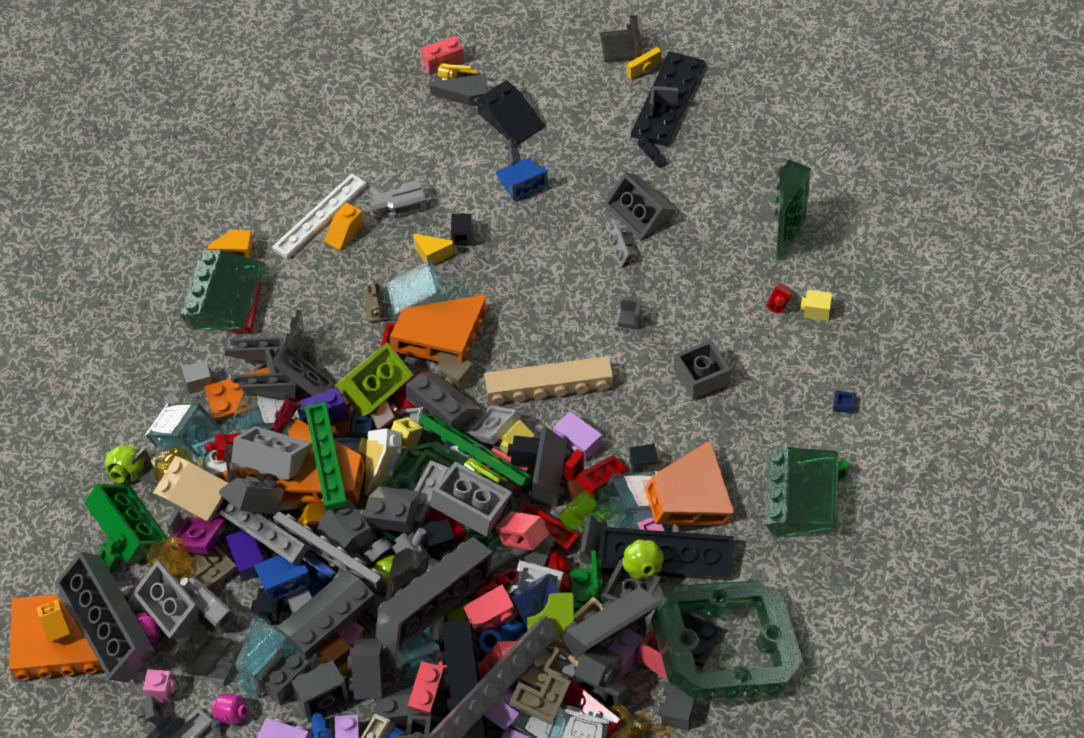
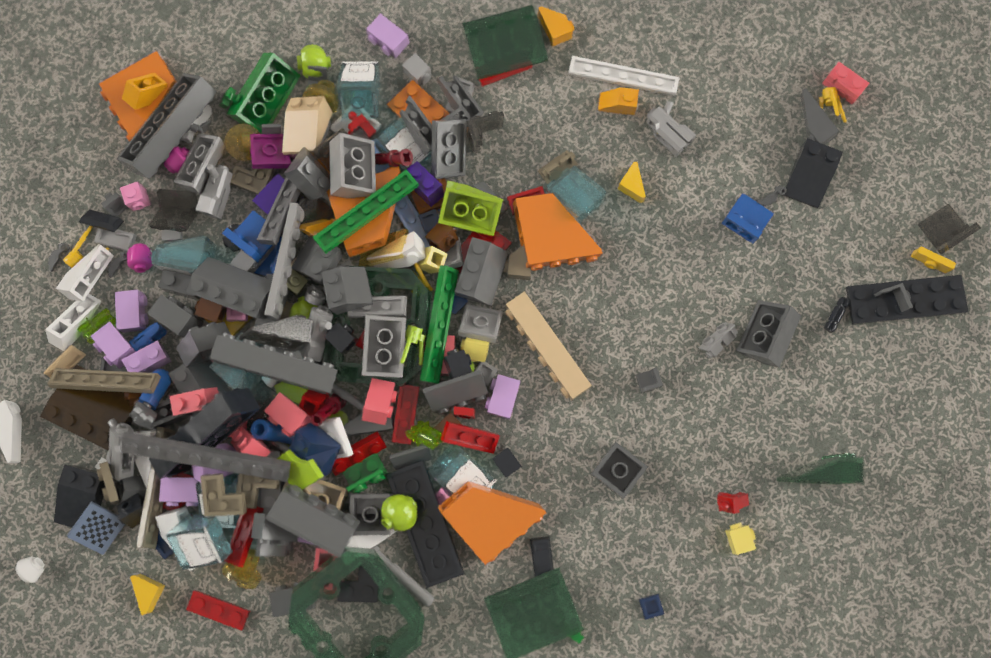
camera: 65 degrees right, 25 degrees up
black brick [451,213,473,245] -> none
none -> lavender brick [366,14,409,58]
none -> black tile [530,536,555,579]

